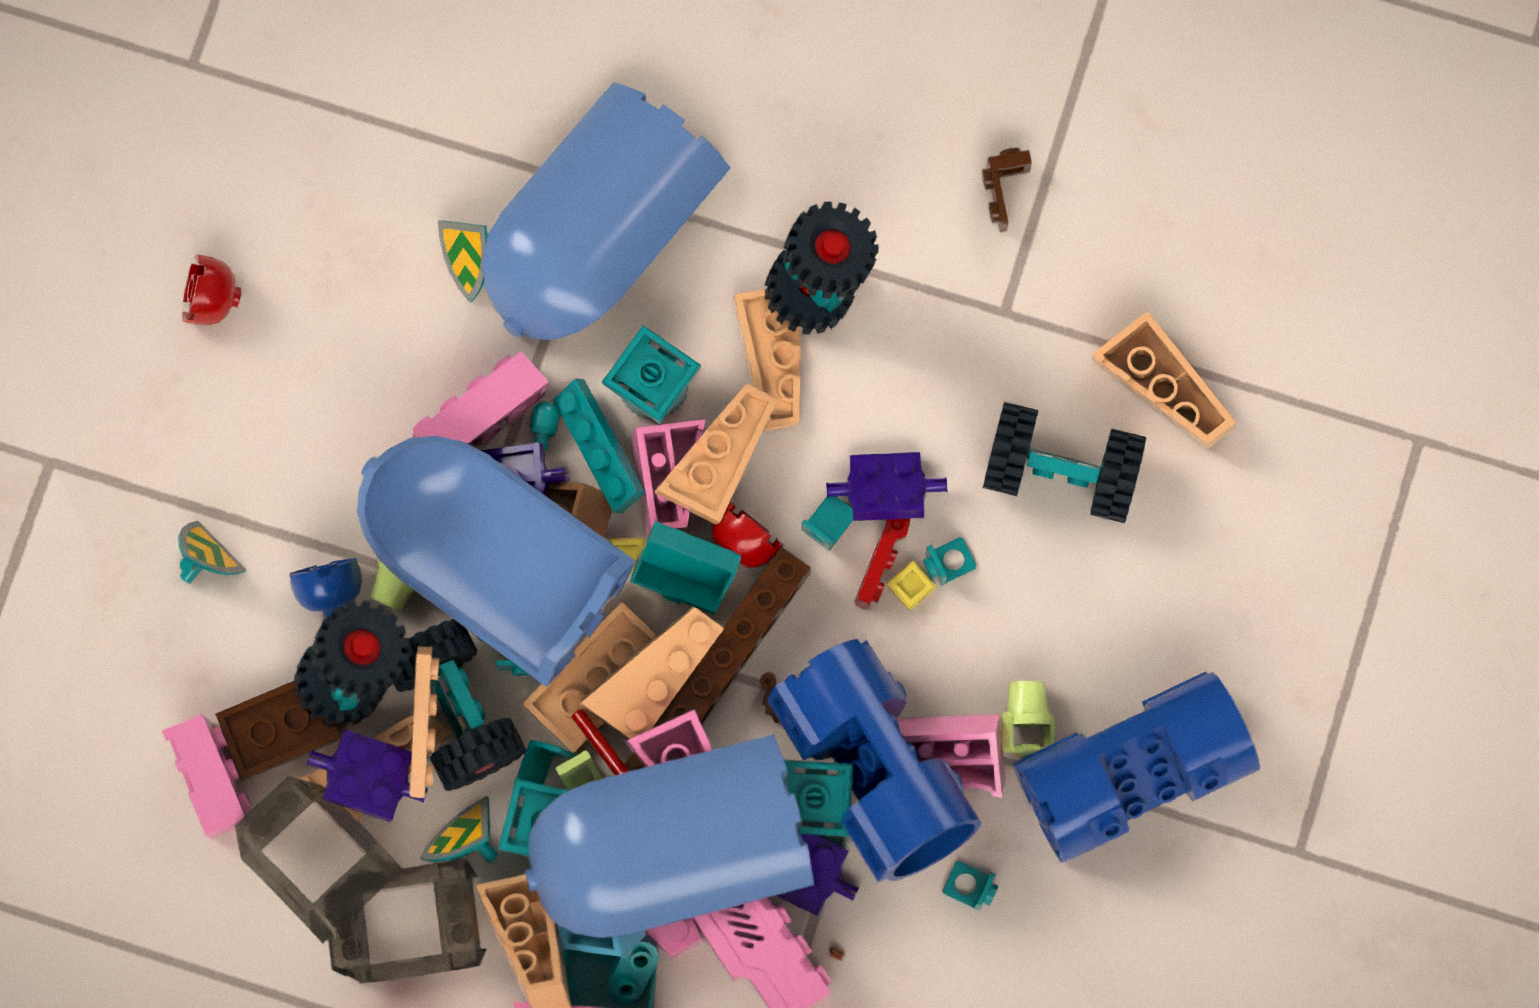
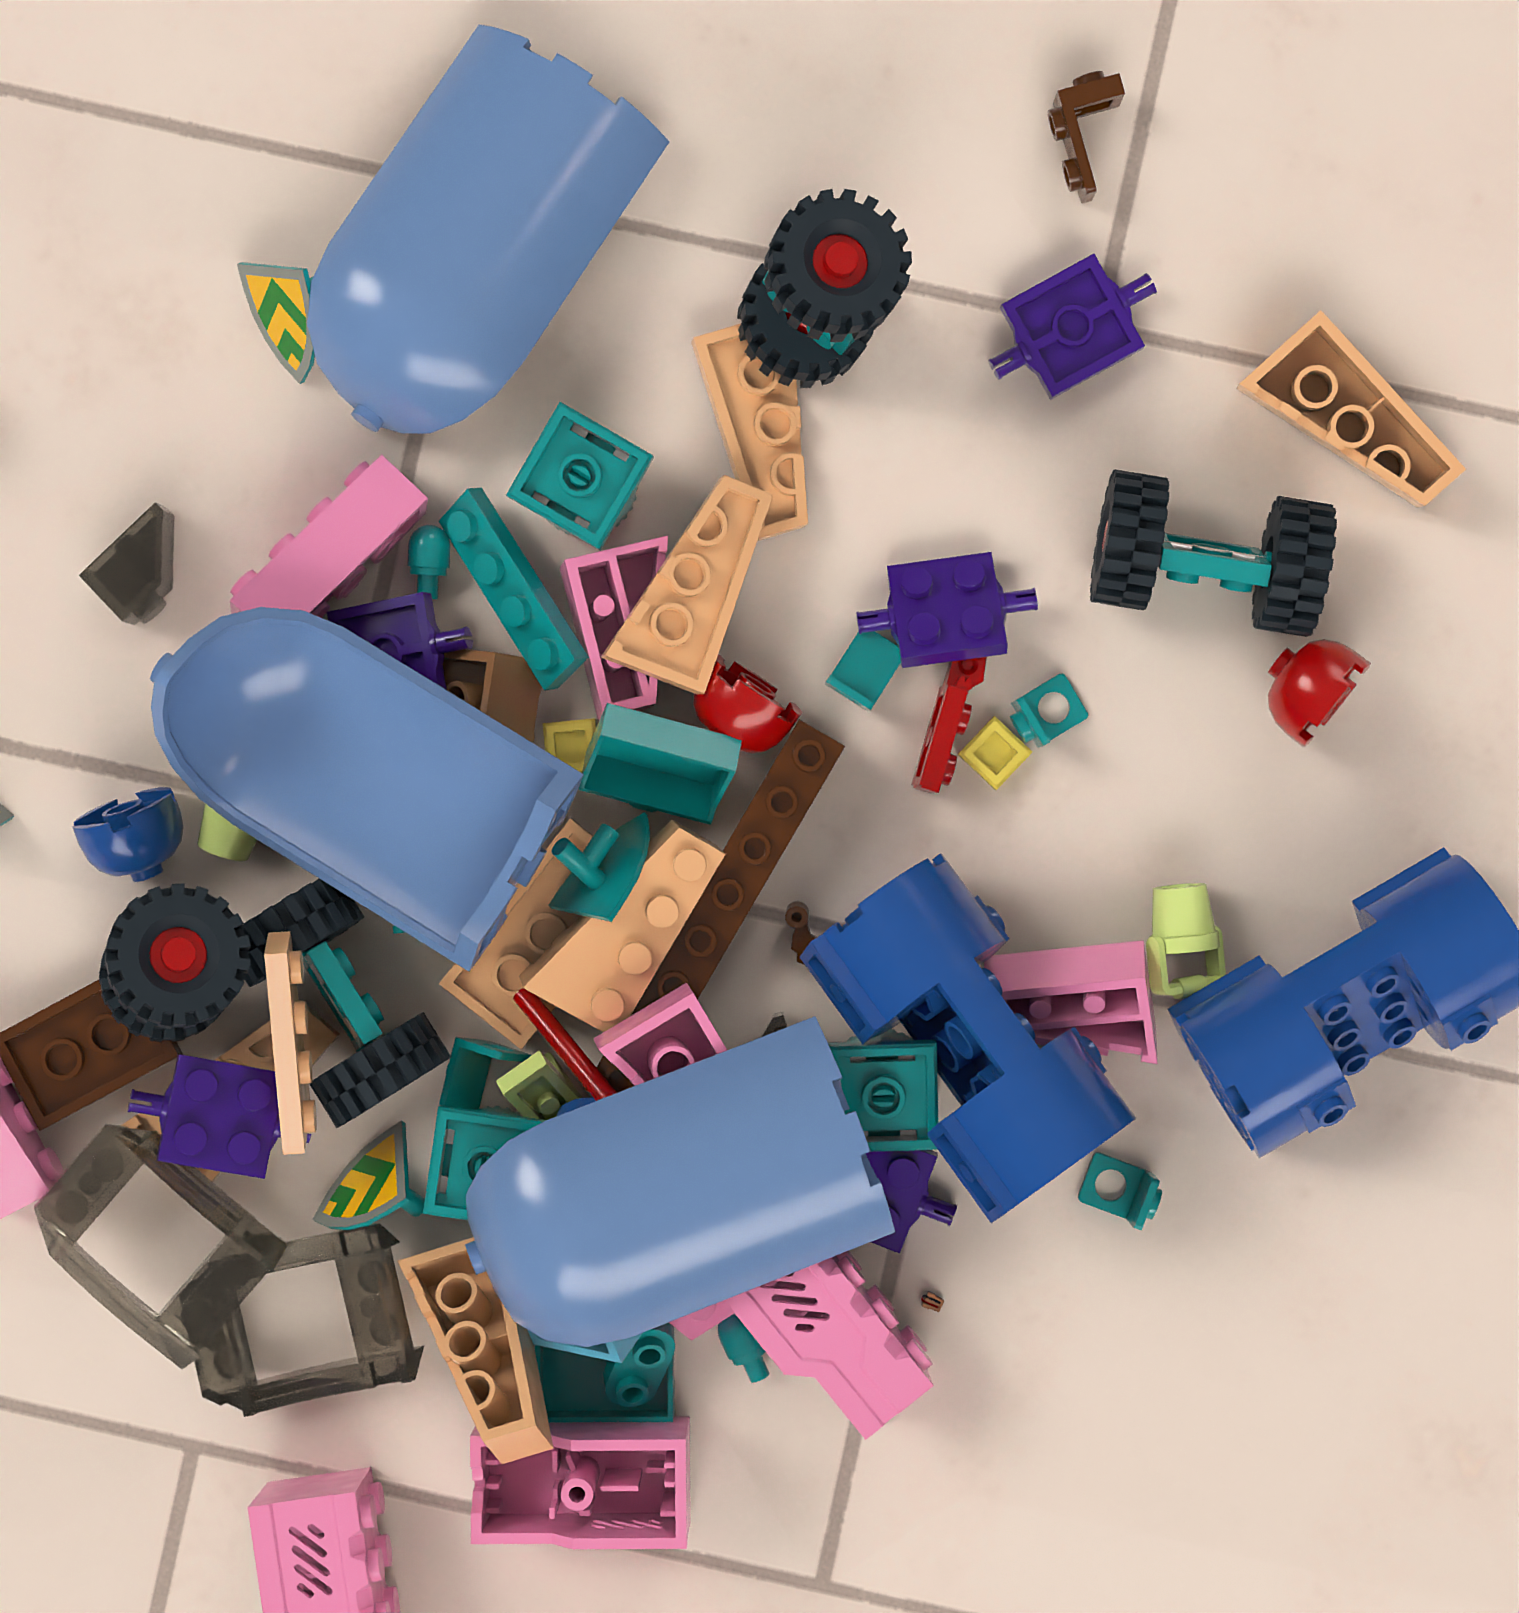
camera: 10 degrees left, 10 degrees up
none -> clear smoke slope [79,502,174,625]
none -> teal shield [548,812,650,922]
none -> teal cylinder [718,1313,770,1383]
none -> dark purple plate [988,254,1157,400]
none -> red cylinder [1268,639,1371,747]

